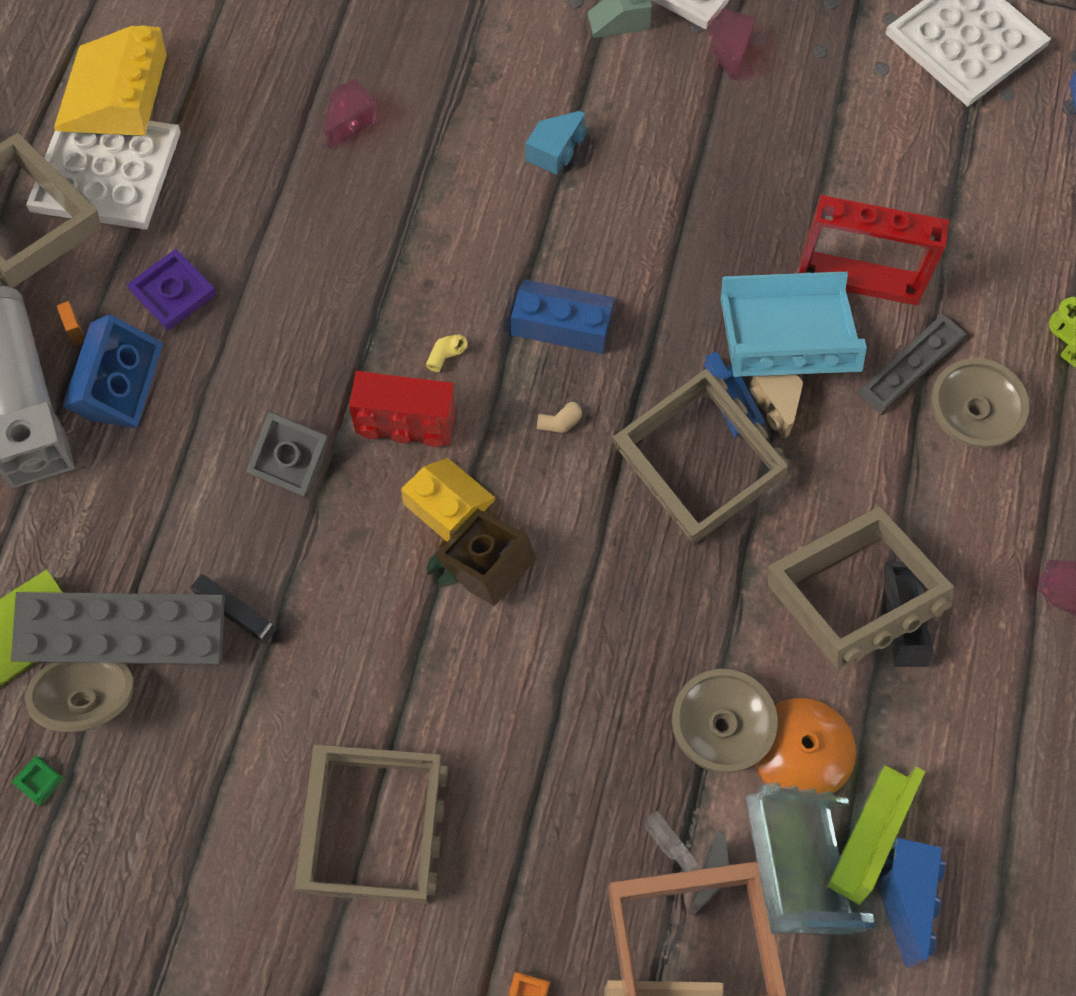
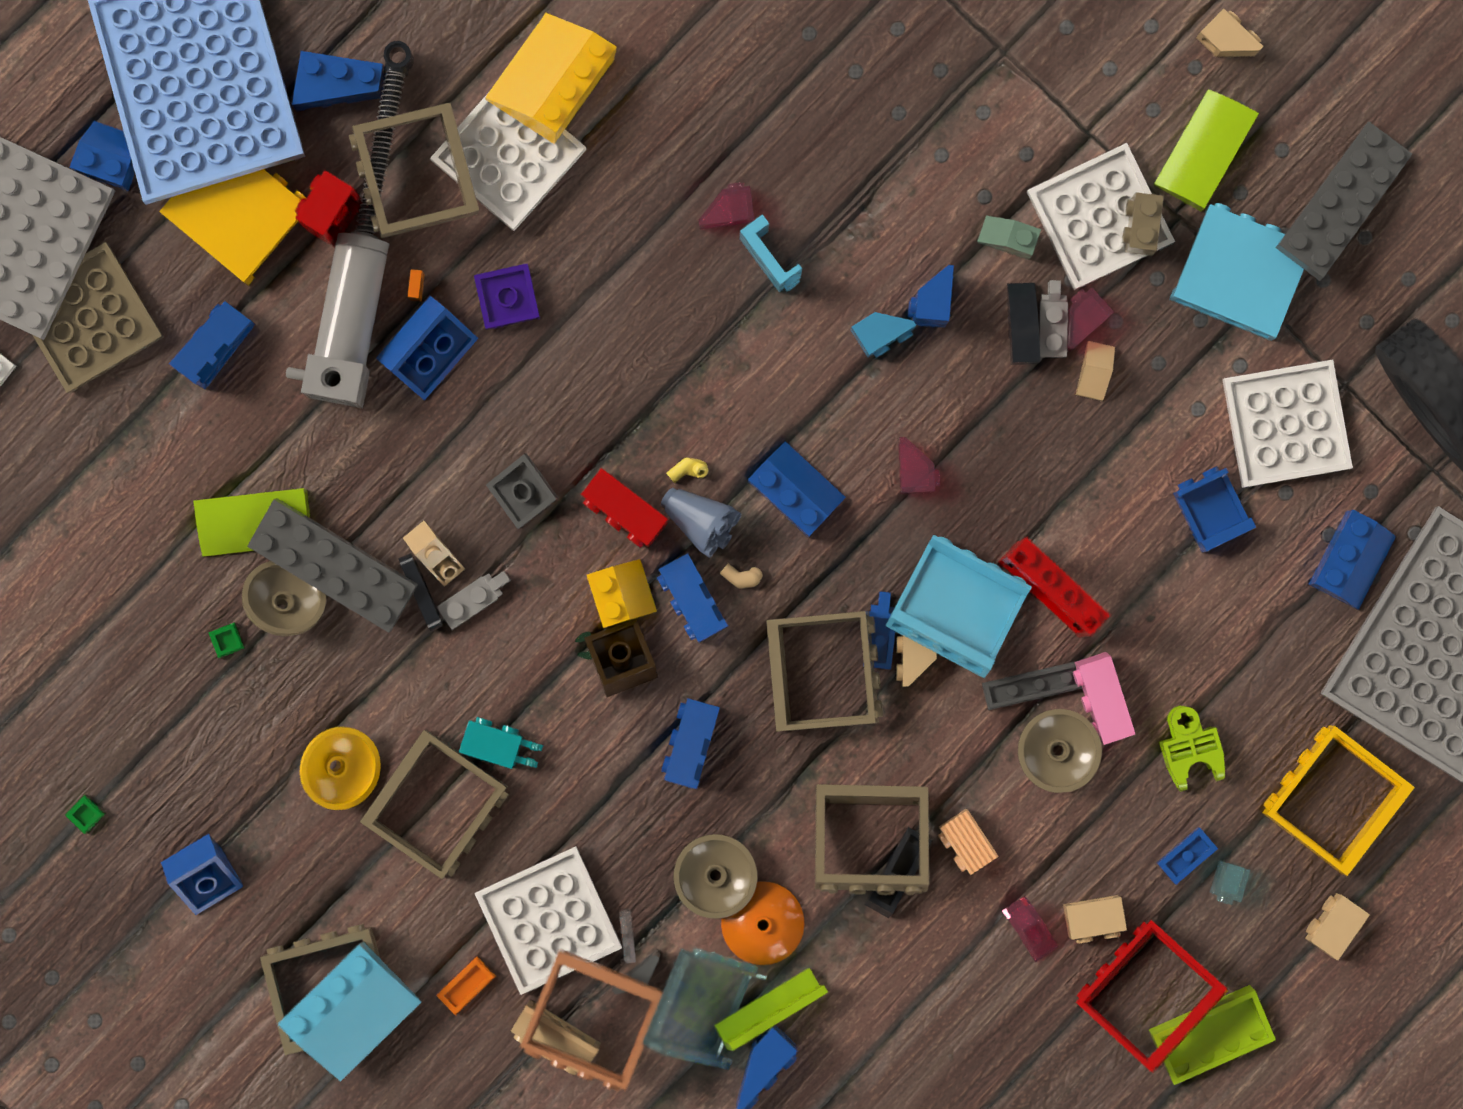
camera: 30 degrees right, 20 degrees up
none -> yellow dish [300,727,381,810]
none -> tan slope [403,521,465,587]
none -> light grey hinge [437,571,511,630]
none -> teal hinge [459,717,543,769]
none -> white plate [475,846,622,995]
none -> blue wedge [657,553,728,643]
none -> sand blue cone [661,488,741,557]
none -> blue wedge [661,698,720,789]
none -> medium azure panel [740,214,802,292]
none -> clear pink slope [898,437,940,494]
none -> blue slope [908,265,954,328]
none -> light nougat brick [938,809,999,875]
none -> black slope [1007,283,1041,365]
none -> light grey hinge [1039,280,1068,358]
none -> bright pink brick [1073,652,1135,745]
none -> tan slope [1076,341,1115,401]
none -> blue panel [1173,466,1256,553]

